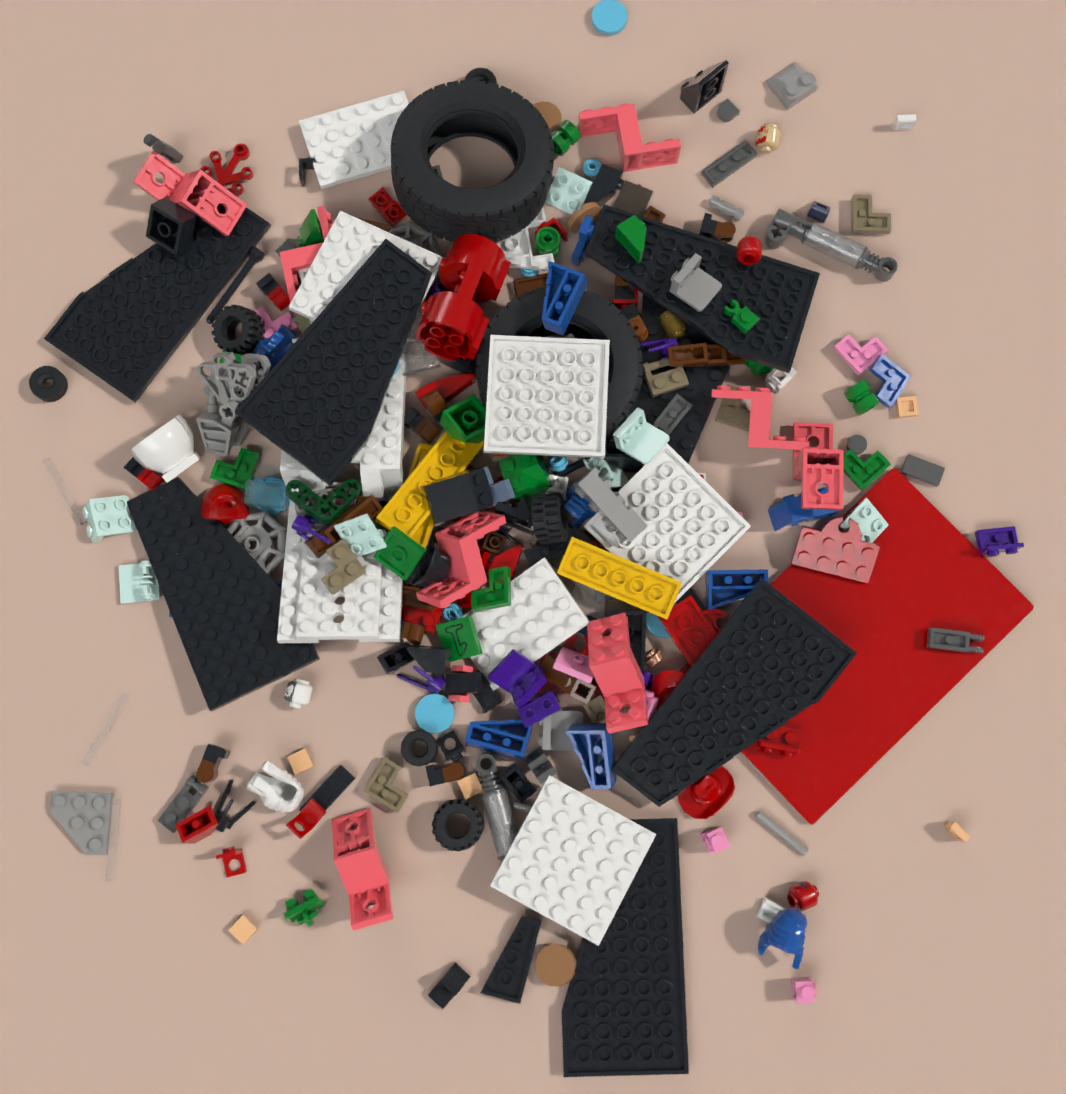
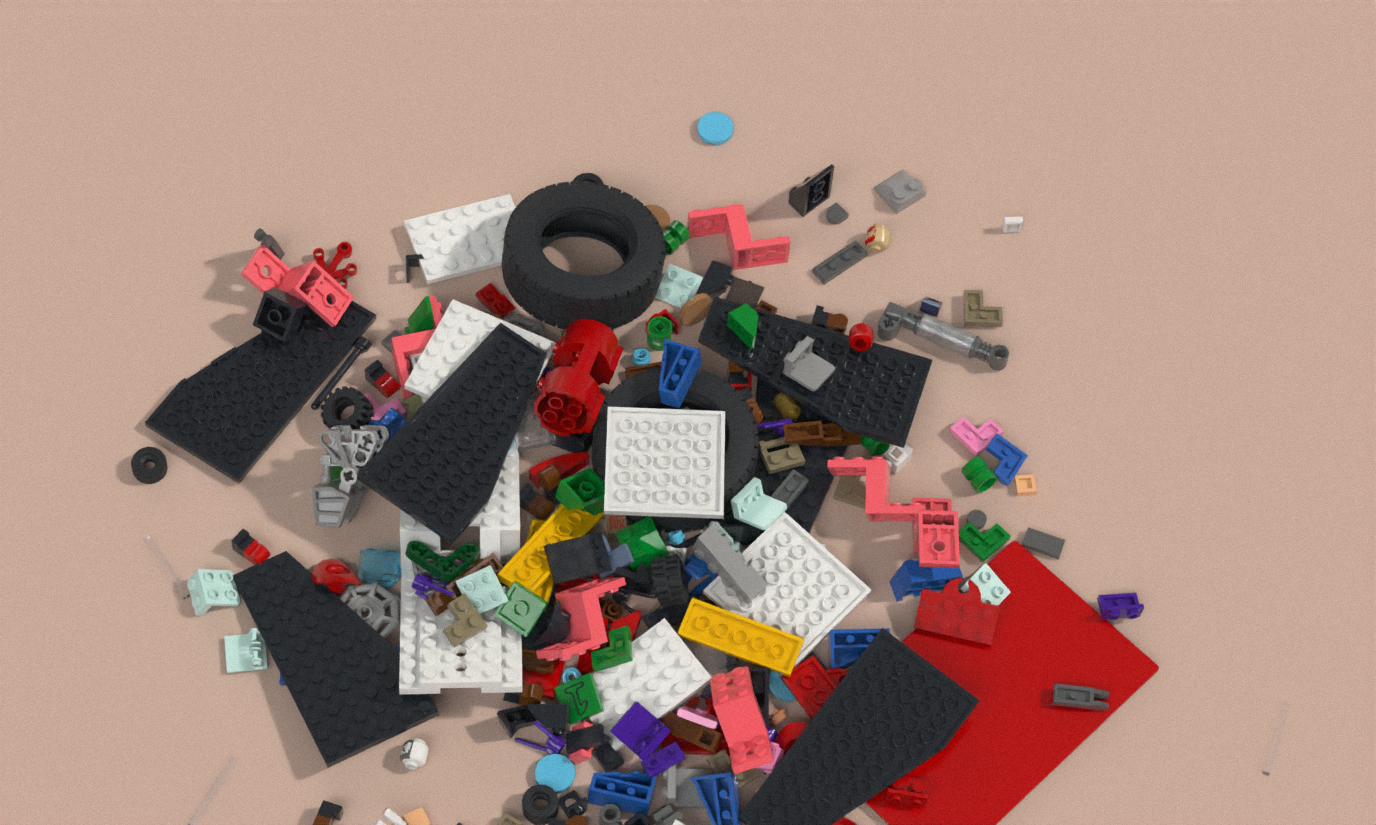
camera: 10 degrees left, 20 degrees down
white plate [130,414,201,482] -> none
green plate [210,448,261,490] -> none
white wing [495,207,554,271] -> none
blue plate [571,215,595,266] -> none
medium azure plate [583,159,601,177] -> none
light grey axle [709,195,744,220] -> none
green plate [723,299,760,334] -> none

